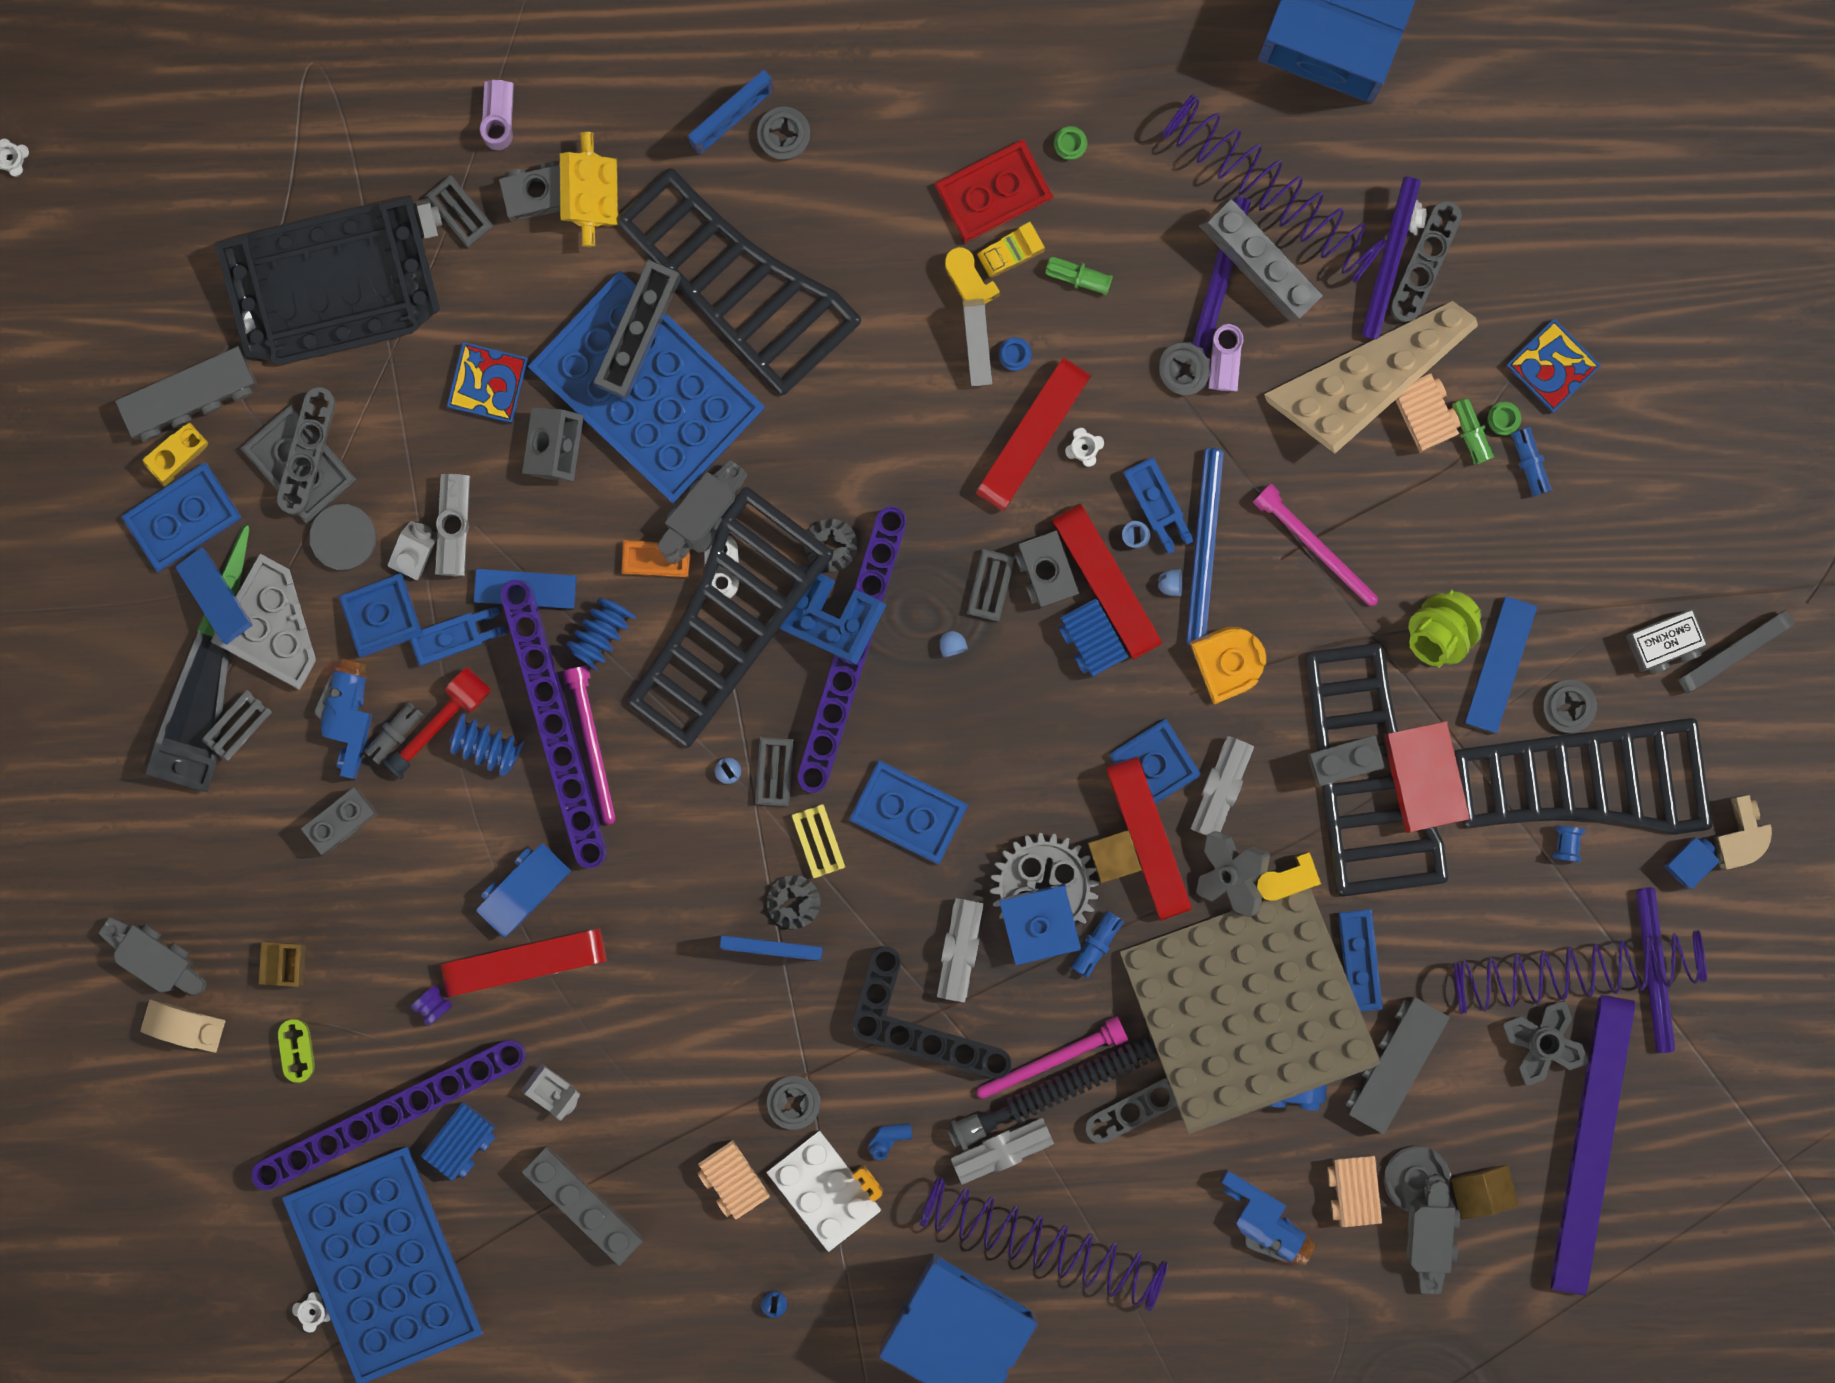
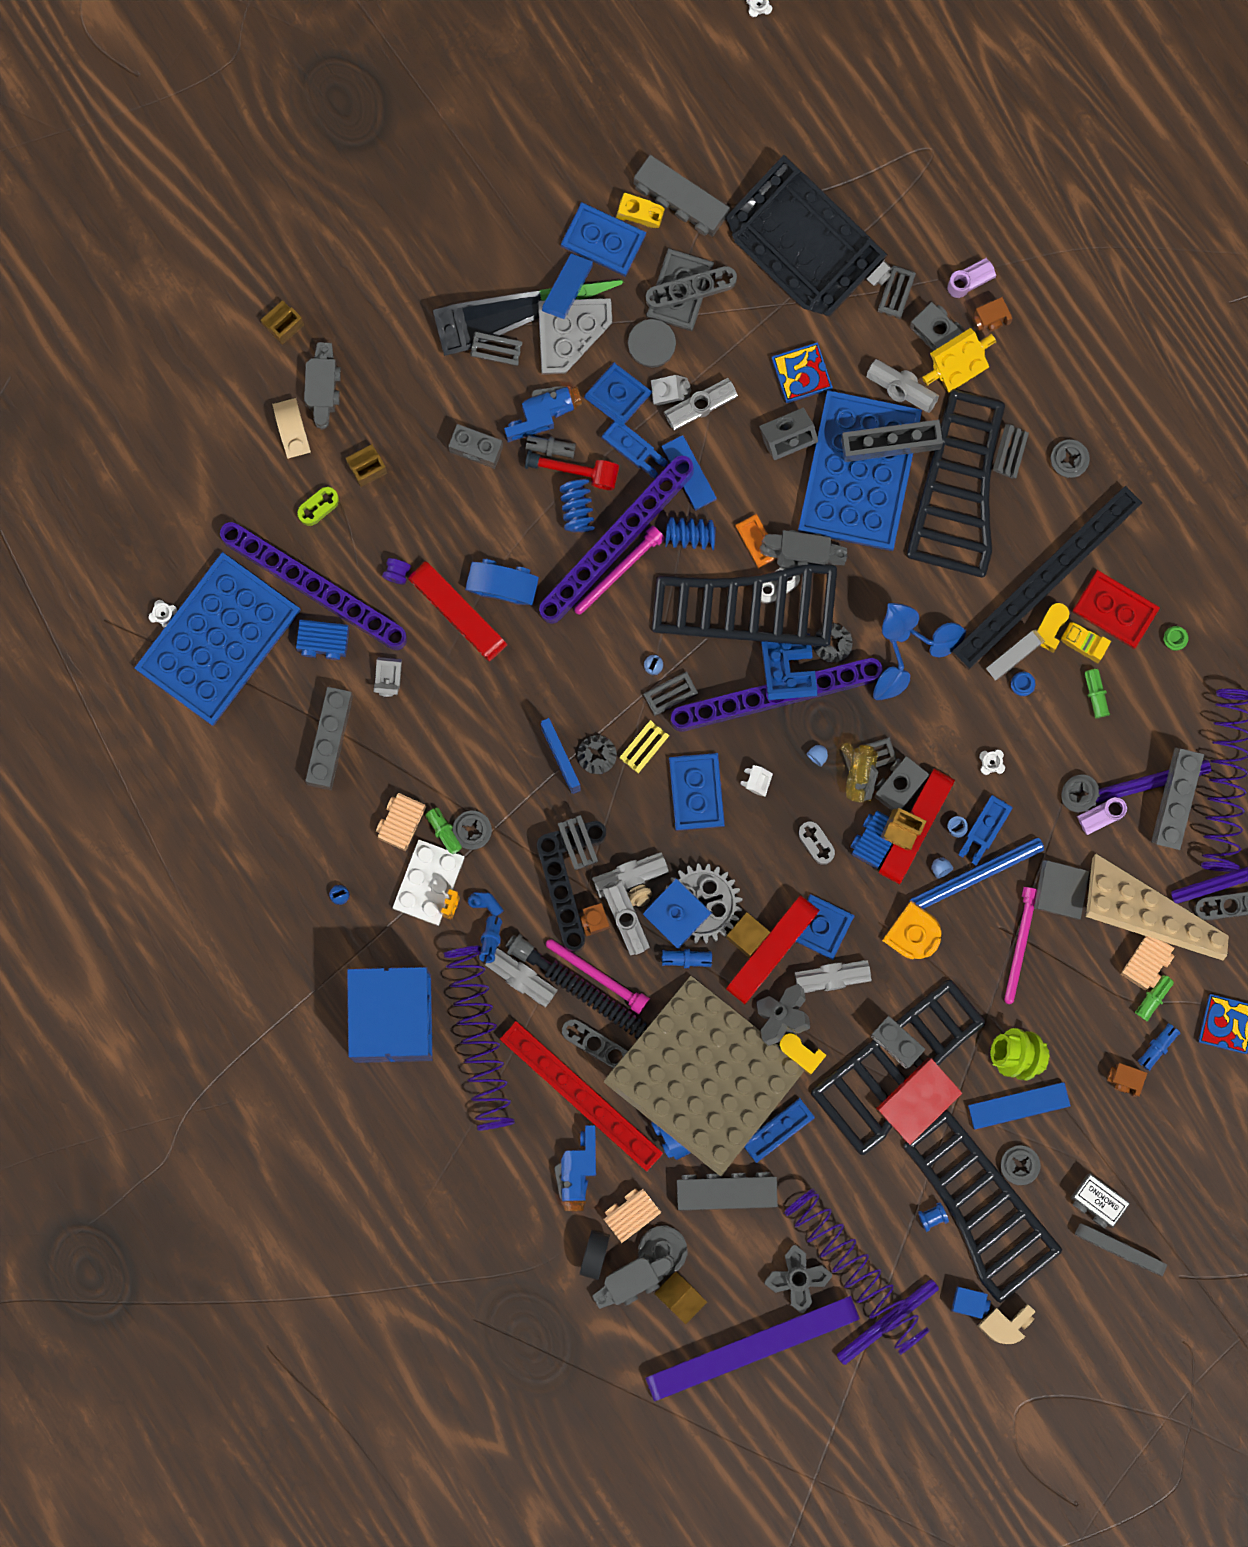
camera: 60 degrees right, 5 degrees down
blue tile [688,70,774,155] -> none
red beam [975,357,1091,512] -> none
bright green plate [1487,402,1521,435] -> none
none -> pearl gold piece [261,300,304,345]
none -> bright green axle [425,808,462,854]
none -> blue pin [479,916,502,963]
none -> red plate [500,1021,663,1172]
none -> dark grey tile [558,815,598,870]
none -> dark orange brick [578,903,610,937]
none -> black tyre [579,1230,610,1280]
none -> light grey piece [602,880,650,955]
none -> tan plate [628,885,652,907]
none -> white tile [741,765,773,797]
none -> light grey beam [799,822,835,865]
none -> clear yellow piece [841,743,878,802]
none -> light grey piece [866,359,939,413]
none -> blue plant [873,603,966,700]
none -> pearl gold piece [880,808,926,850]
none -> black plate [952,485,1142,670]
none -> dark orange brick [973,297,1013,332]
none -> dark grey tile [993,424,1029,479]
none -> dark grey tile [1034,860,1089,919]
none -> dark orange brick [1107,1063,1147,1098]

